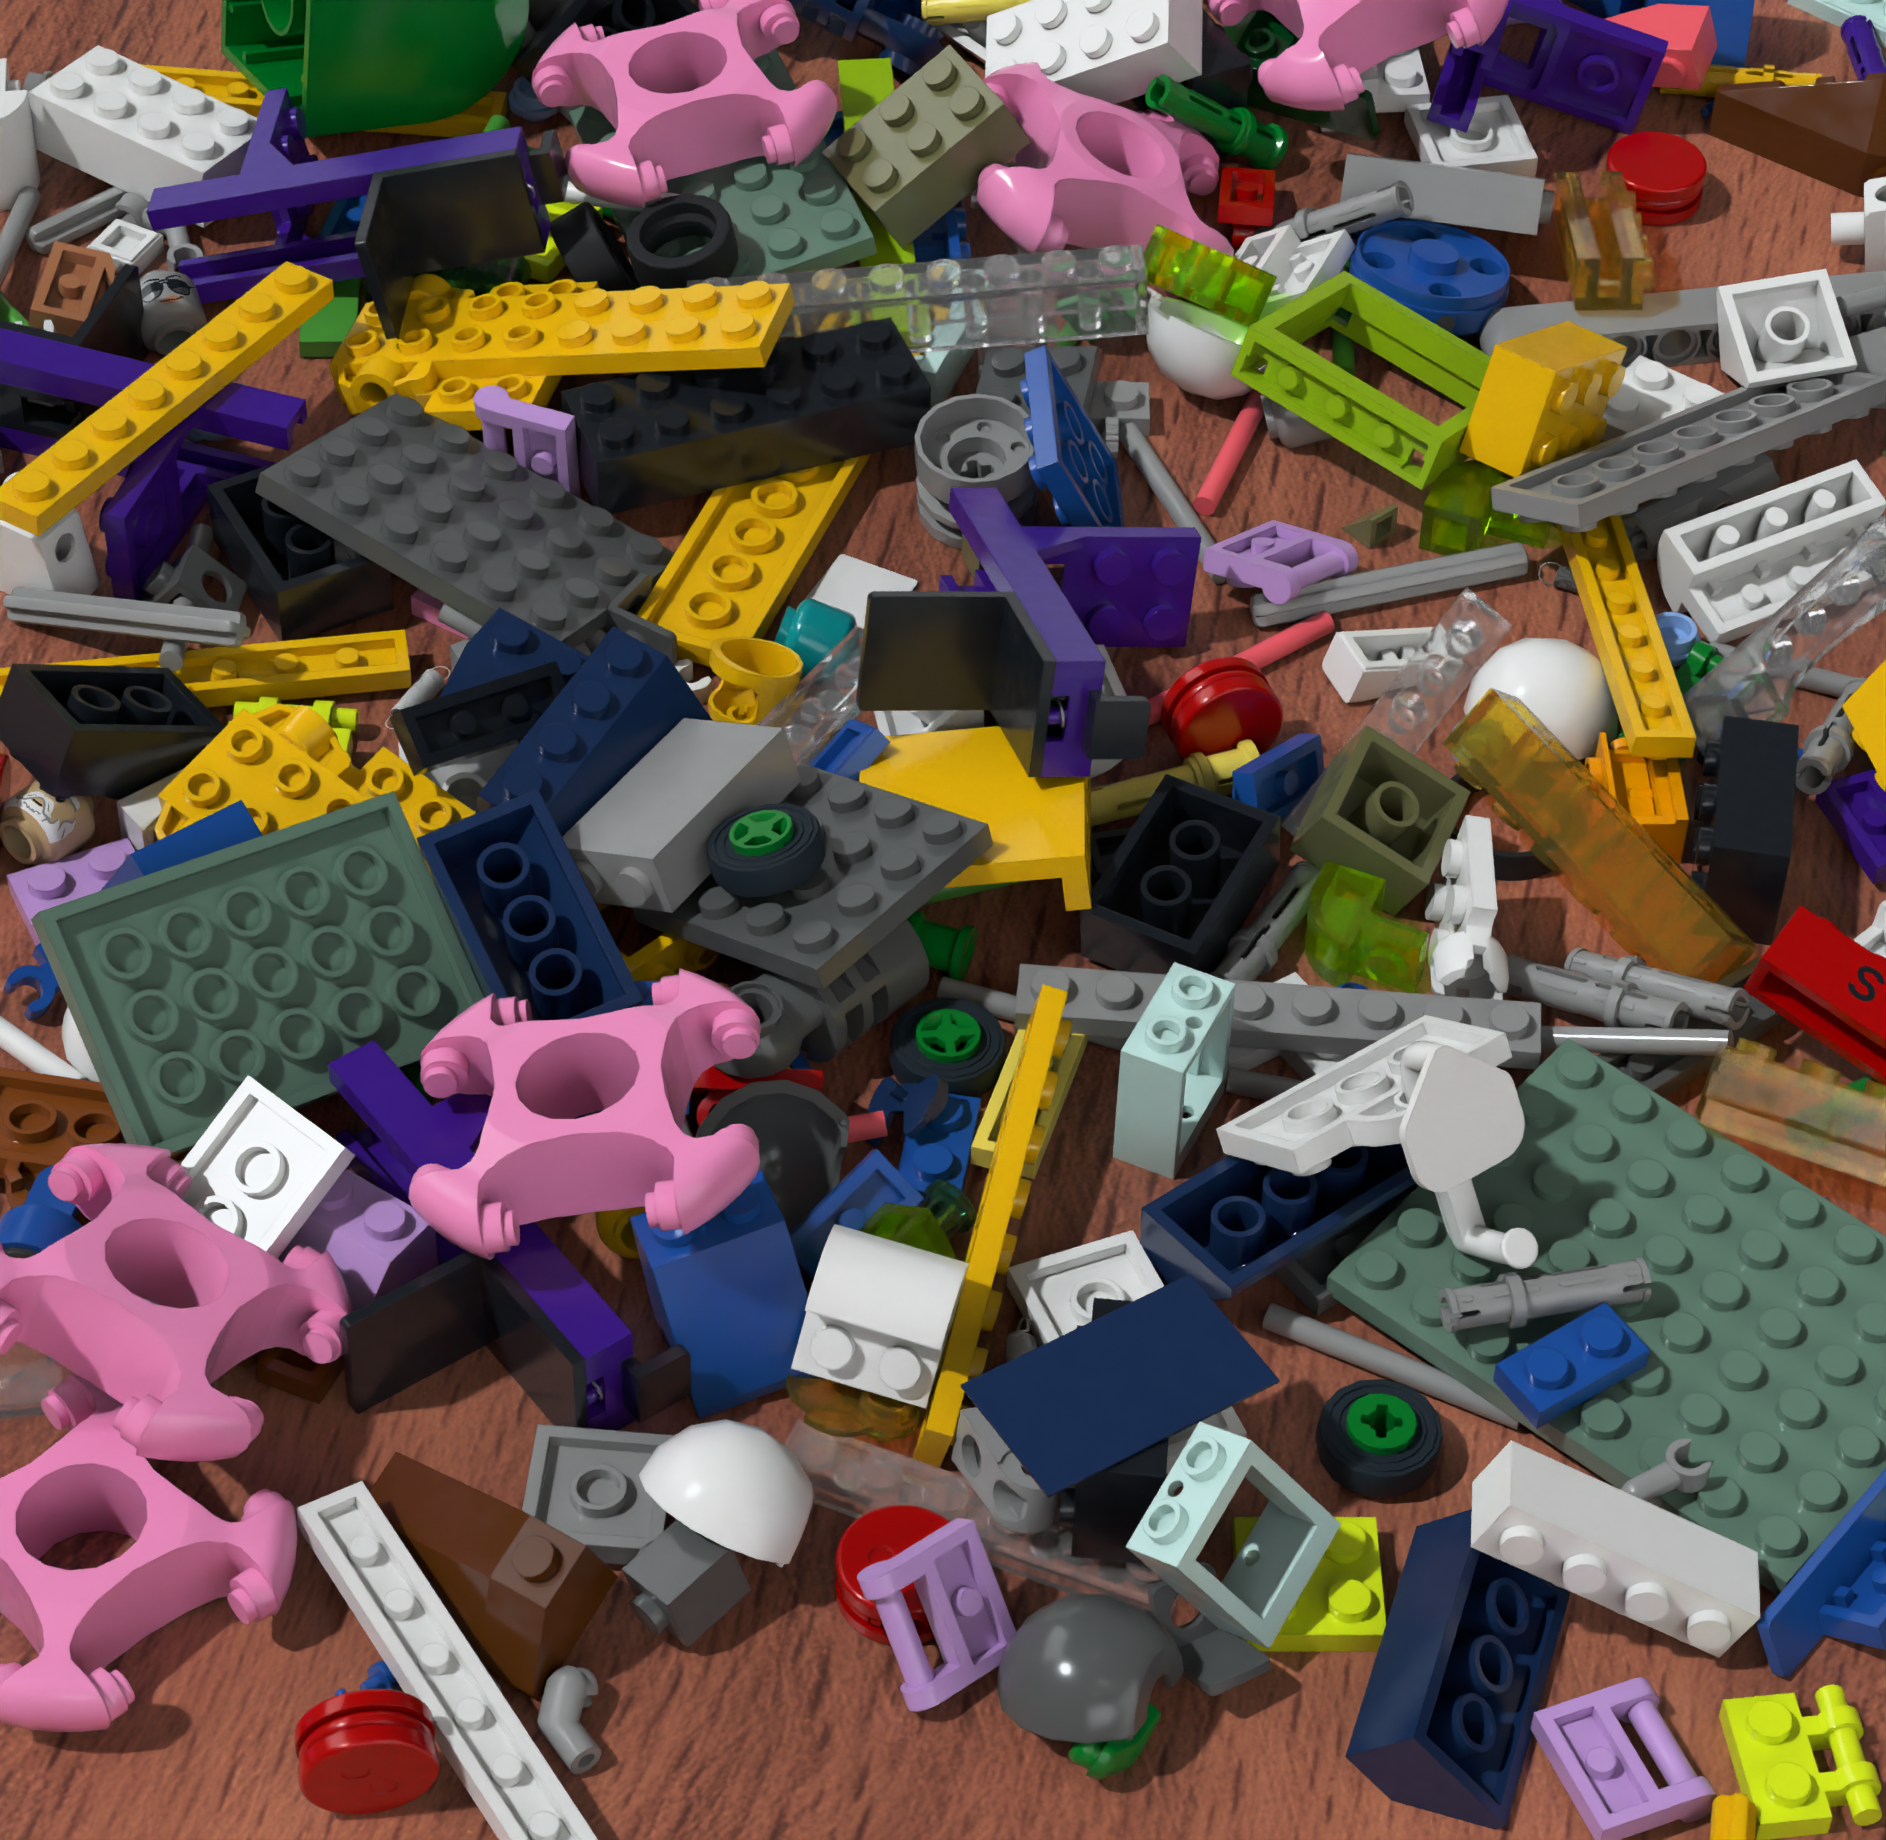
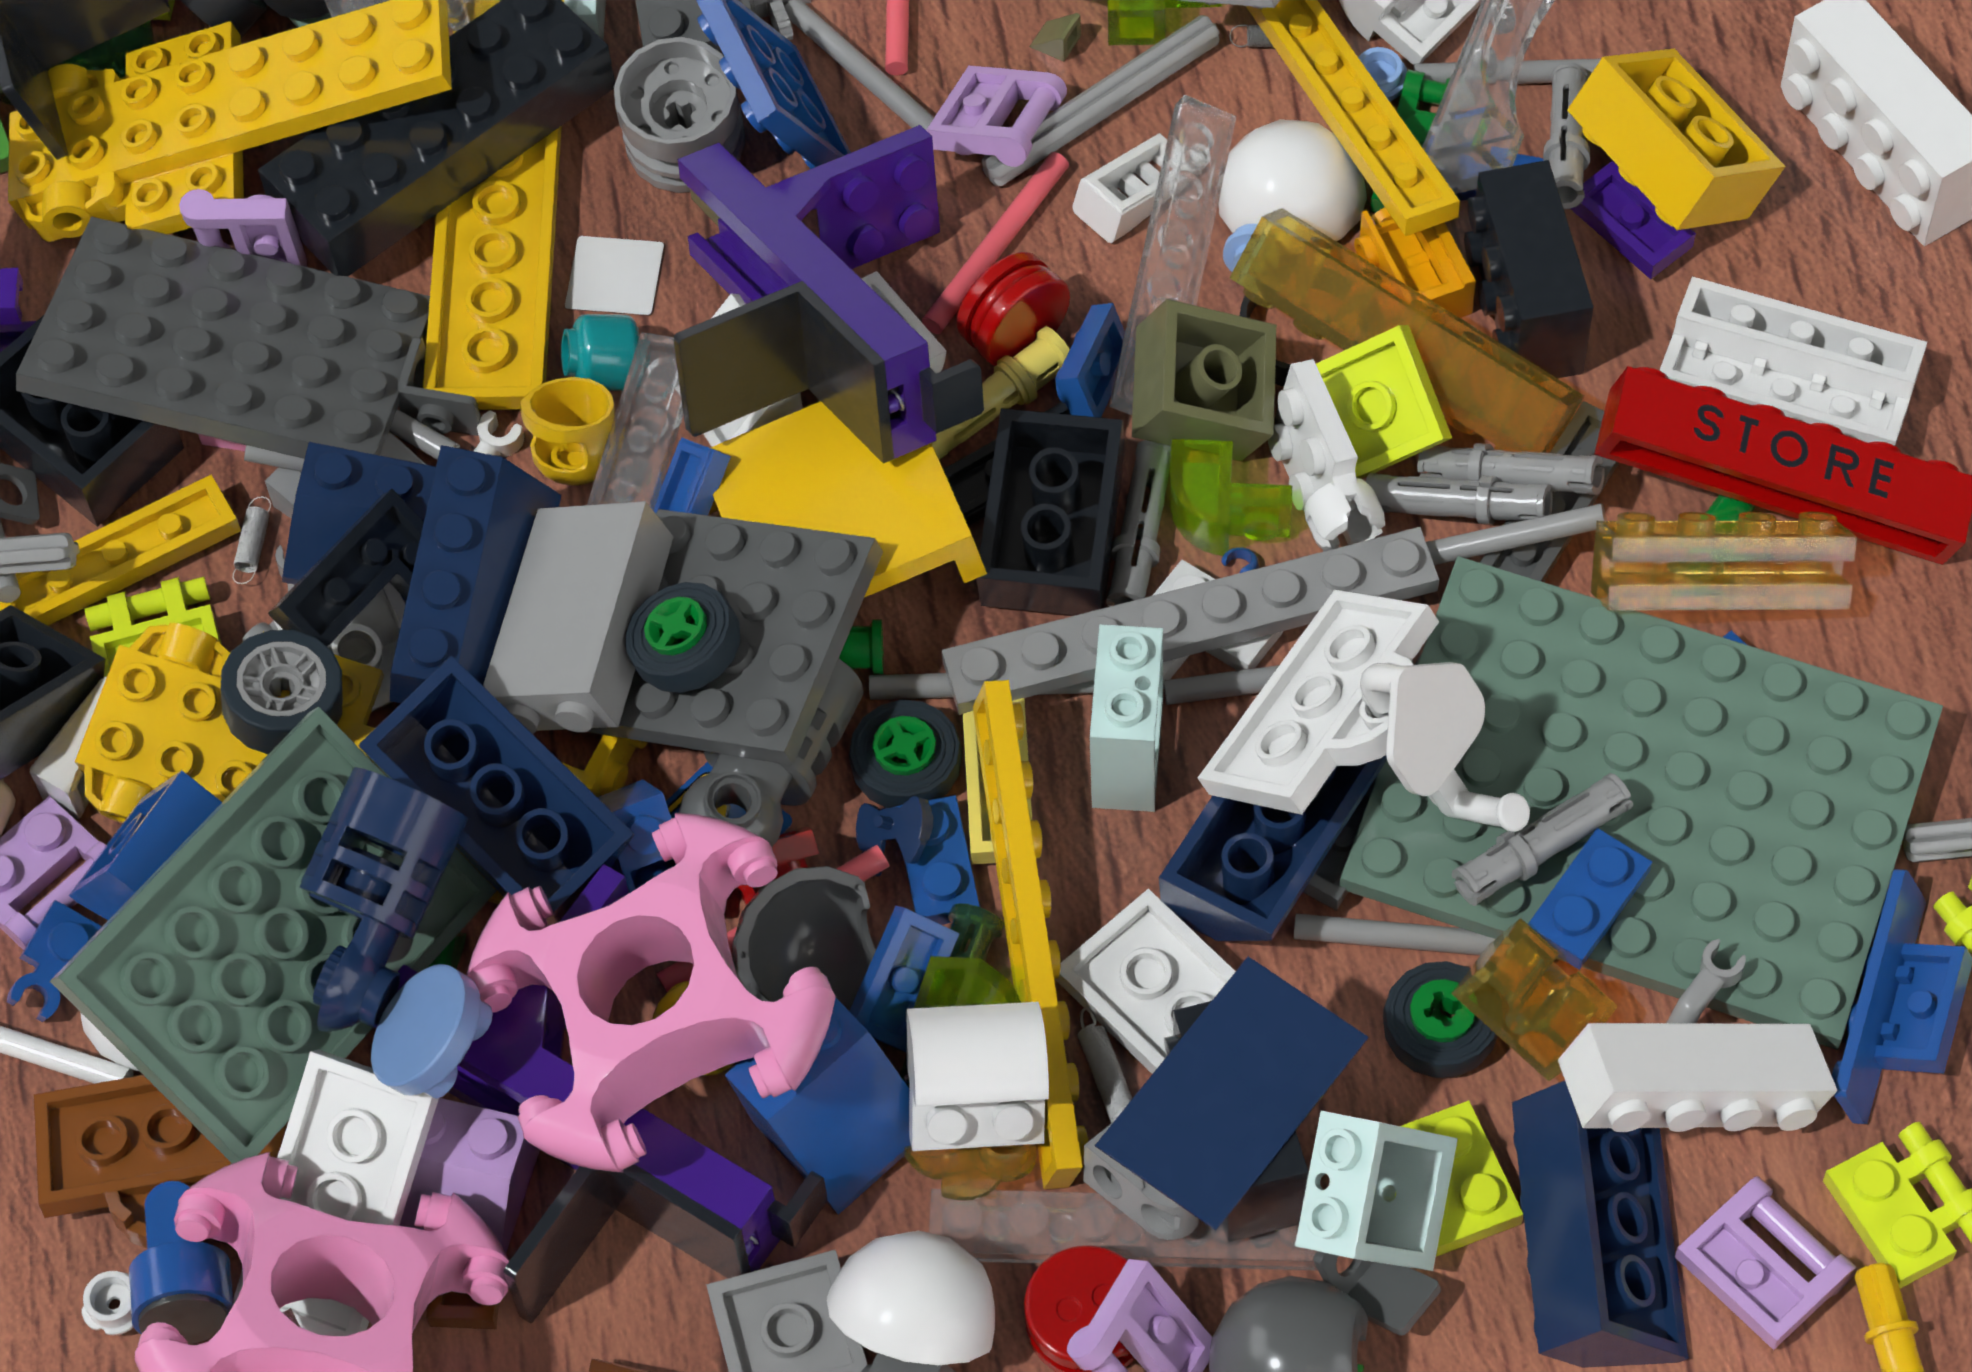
camera: 15 degrees left, 15 degrees up
none -> wheel [221,630,343,754]
none -> dark blue cylinder [299,767,468,1032]
none -> medium blue tile [371,964,493,1099]
none -> neon yellow plate [1316,325,1452,479]
none -> clear yellow brick [1451,918,1618,1082]

